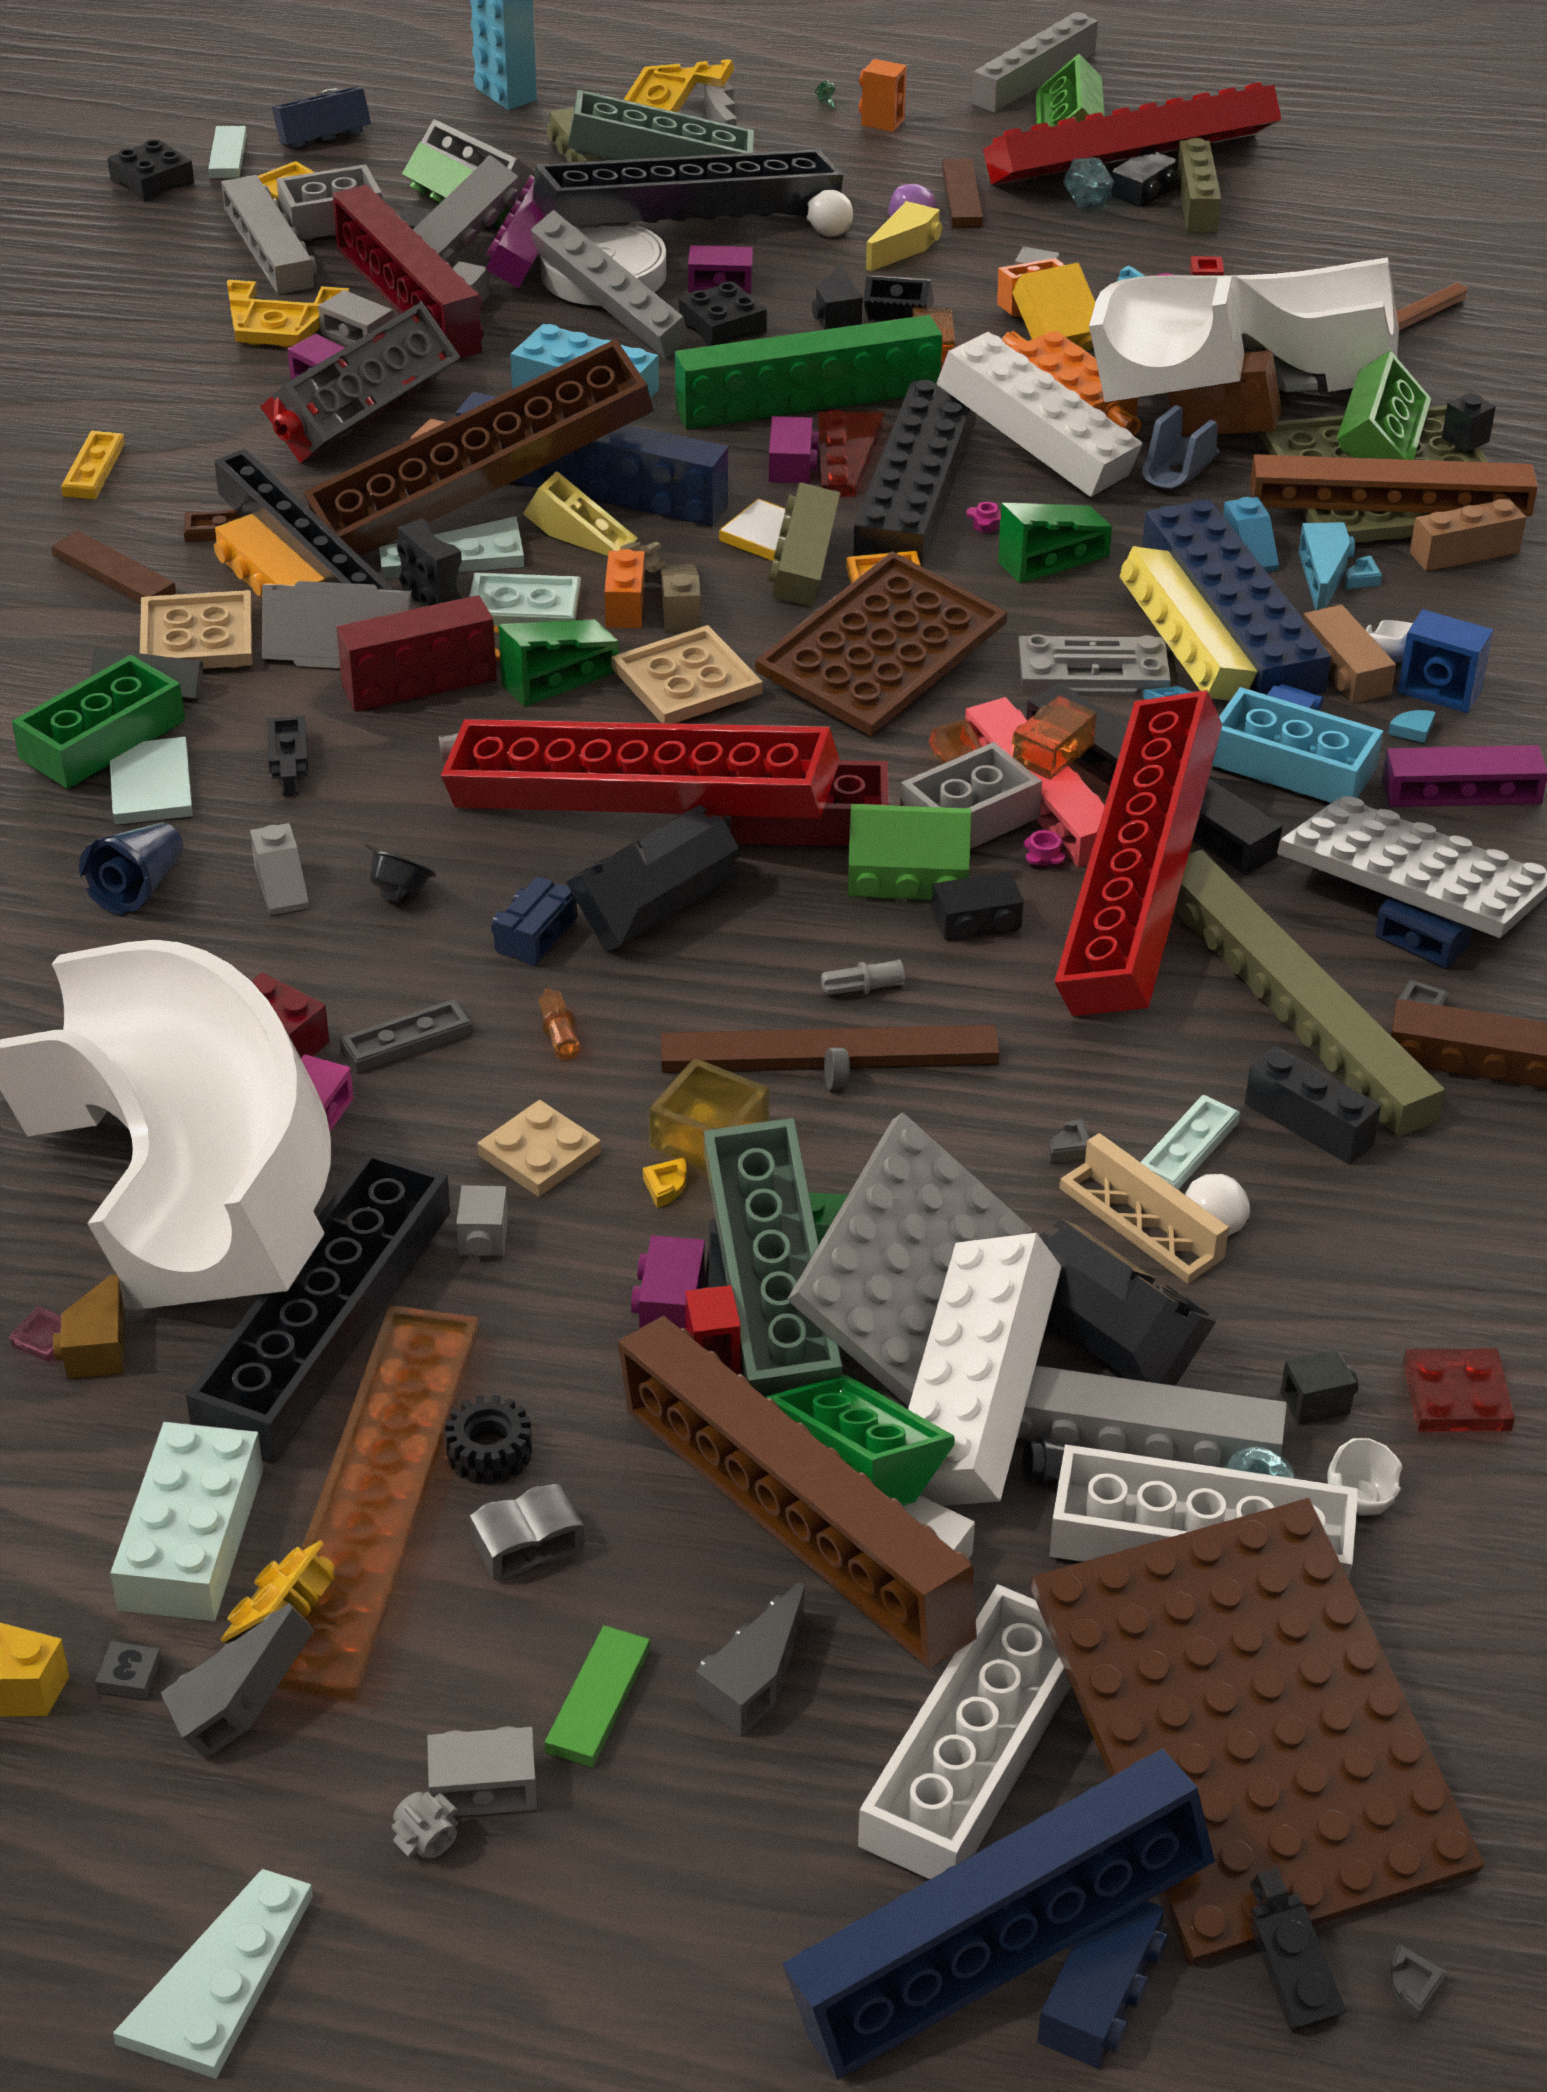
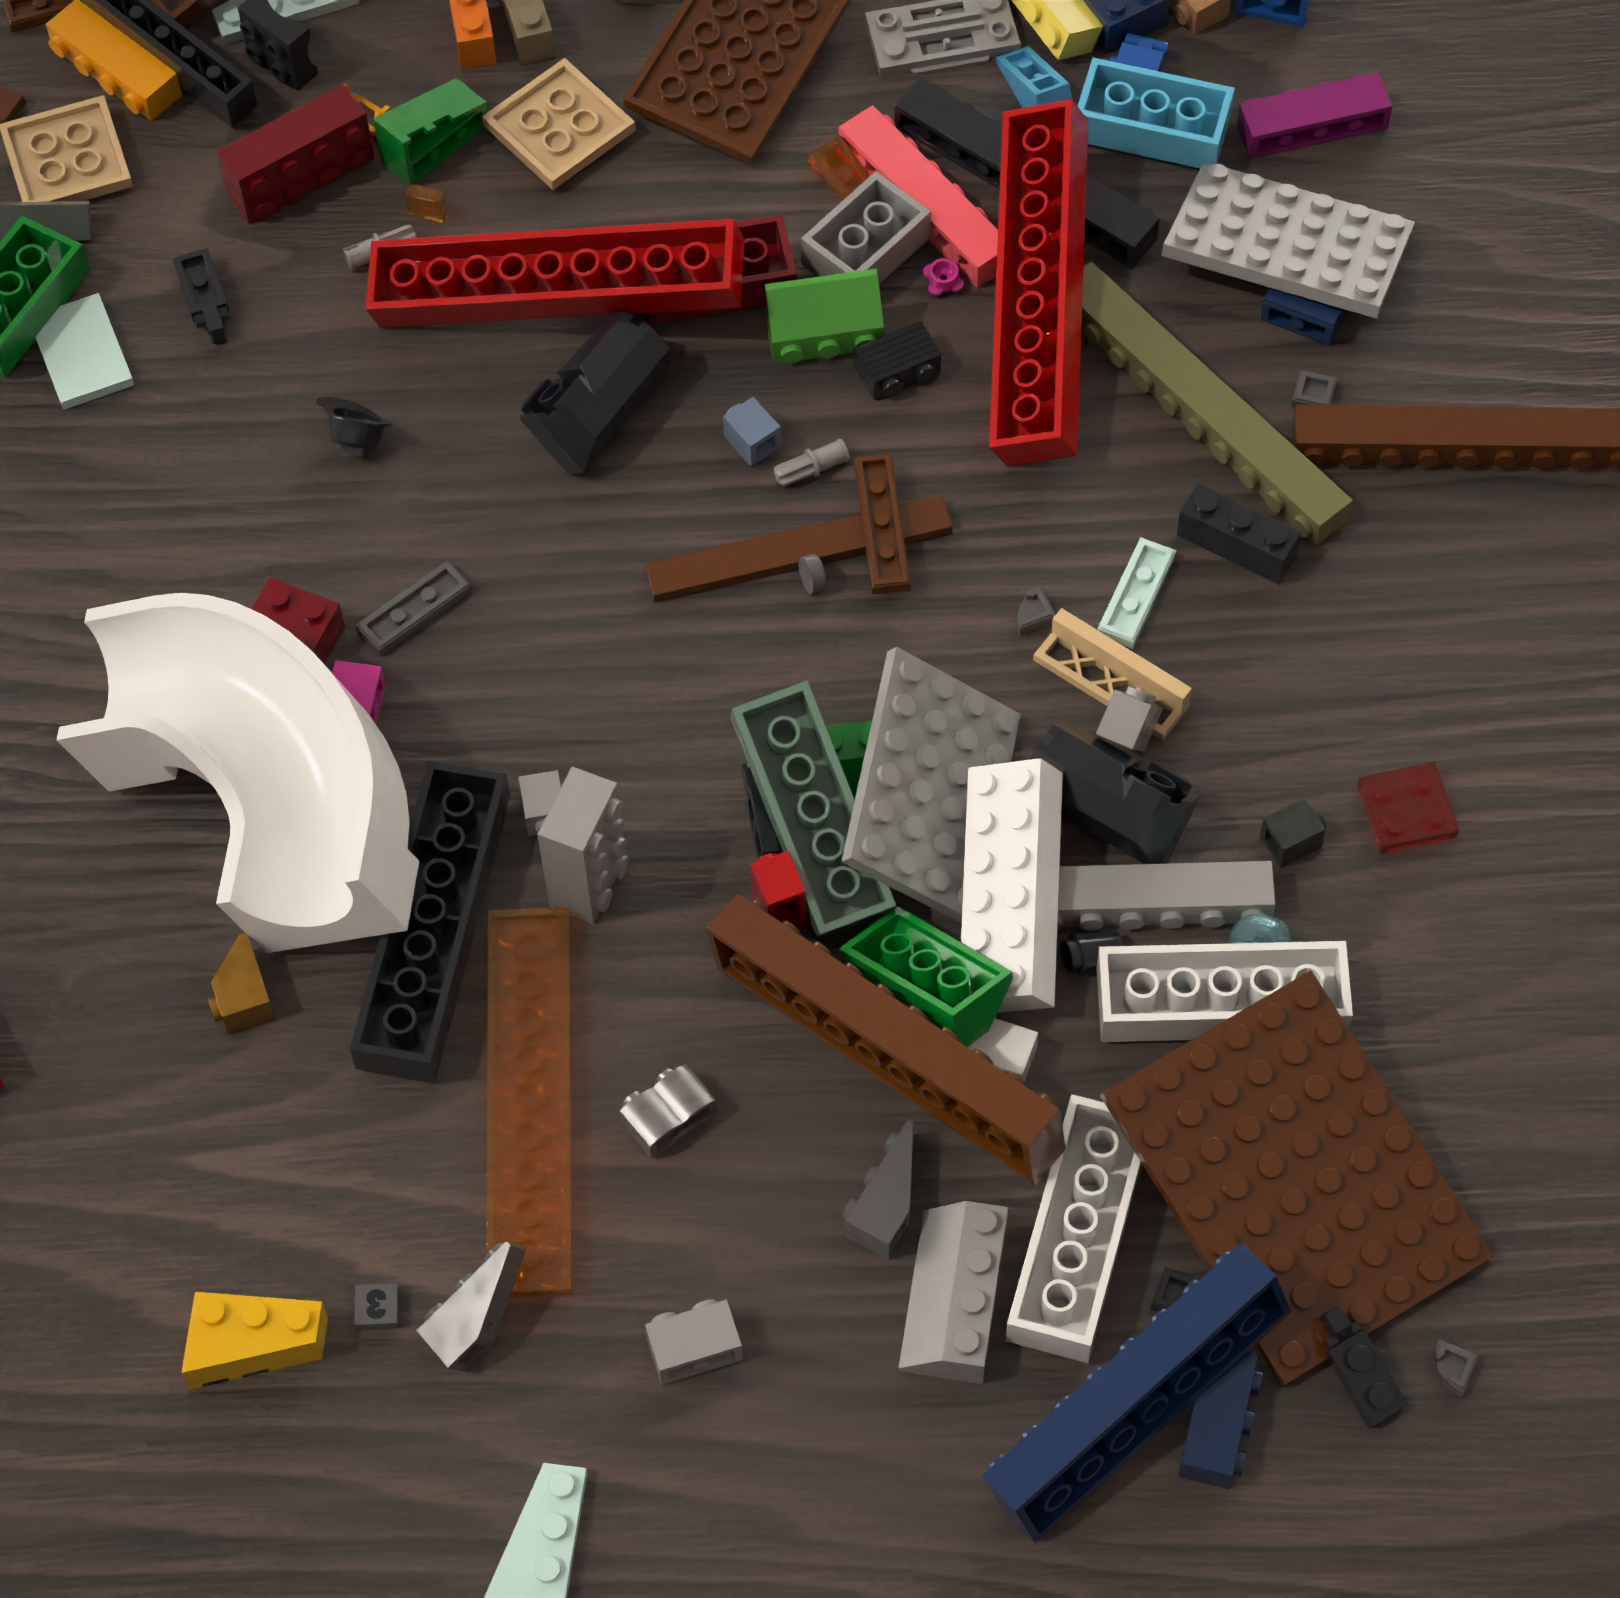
camera: 10 degrees left, 20 degrees up
clear pink tile [9,1306,62,1363] -> none
dark blue cone [79,823,183,914] -> none
light aqua brick [110,1422,263,1622] -> none
yellow hinge [220,1540,335,1642] -> none
light grey slope [250,823,309,916] -> none
light grey piece [262,581,411,668] -> none
light grey gear [391,1792,458,1858] -> none
black tyre [445,1395,532,1485] -> none
light aqua tile [469,573,581,626] -> none
tan plate [477,1099,601,1197] -> none
dark blue brick [491,876,578,966] -> none
clear orange axle [538,988,581,1060] -> none
bright green tile [545,1625,650,1768] -> none
magenta brick [631,1235,705,1329] -> none
yellow tile [643,1158,687,1208] -> none
clear yellow piece [649,1058,769,1170] -> none
clear orange brick [1012,695,1097,780] -> none
white hair [1185,1174,1250,1236] -> none
white hair [1327,1438,1402,1516] -> none
medium azure tile [1388,710,1436,743] -> none
none -> clear orange tile [405,184,447,224]
none -> light grey brick [537,767,629,924]
none -> sand blue brick [723,397,781,467]
none -> reddish brown tile [854,453,911,595]
none -> light grey slope [898,1201,1008,1384]
none -> light grey brick [1096,686,1163,752]

